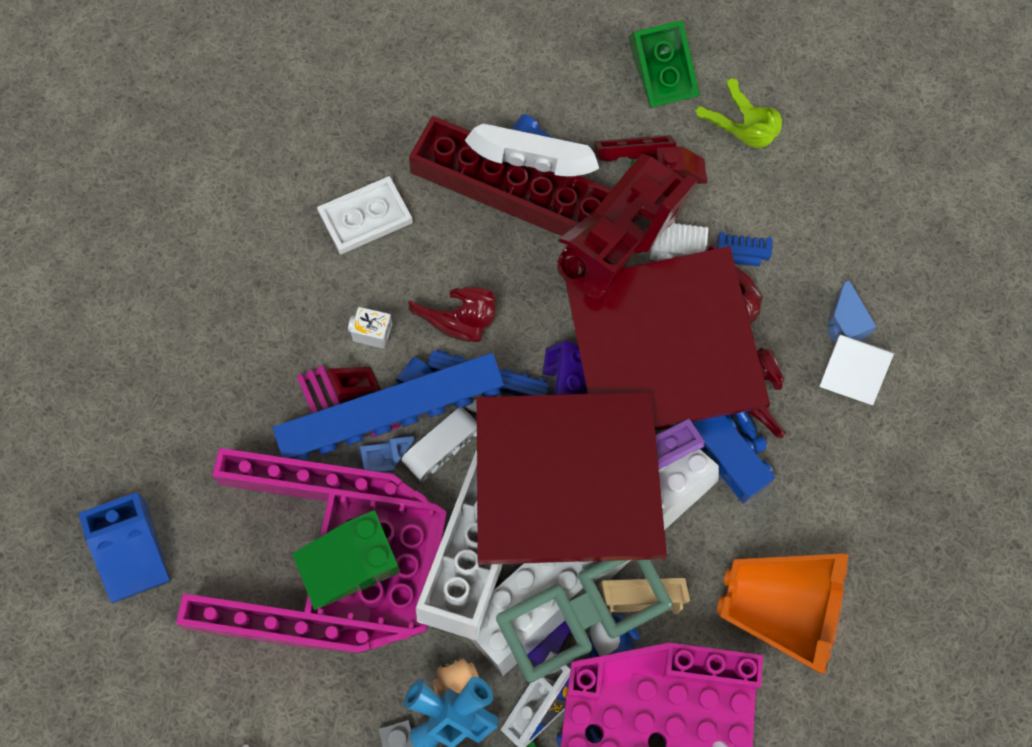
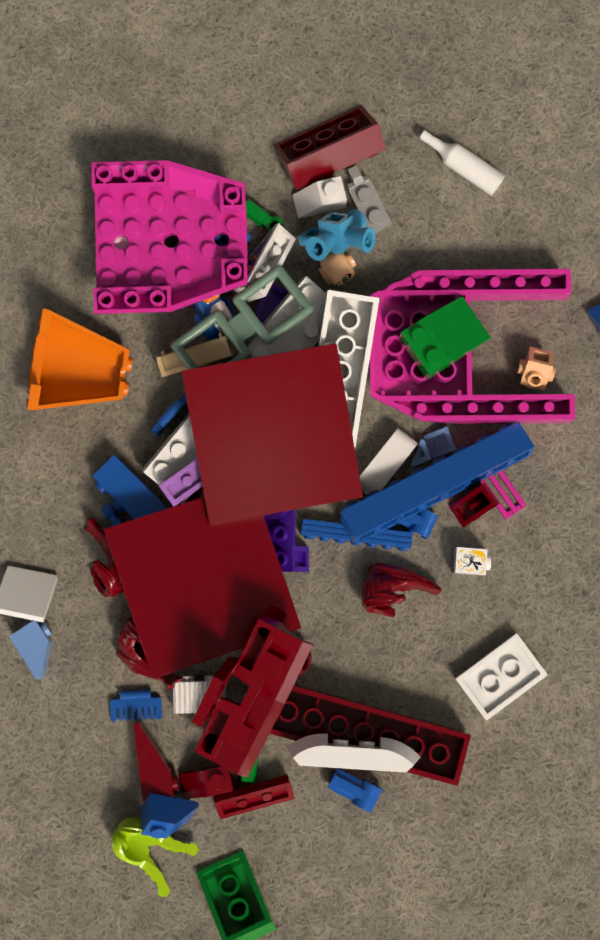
camera: 175 degrees right, 15 degrees up
none -> dark red slope [133,721,179,802]
none -> blue slope [141,793,199,839]
none -> blue piece [151,393,187,437]
none -> light nougat brick [517,347,556,391]

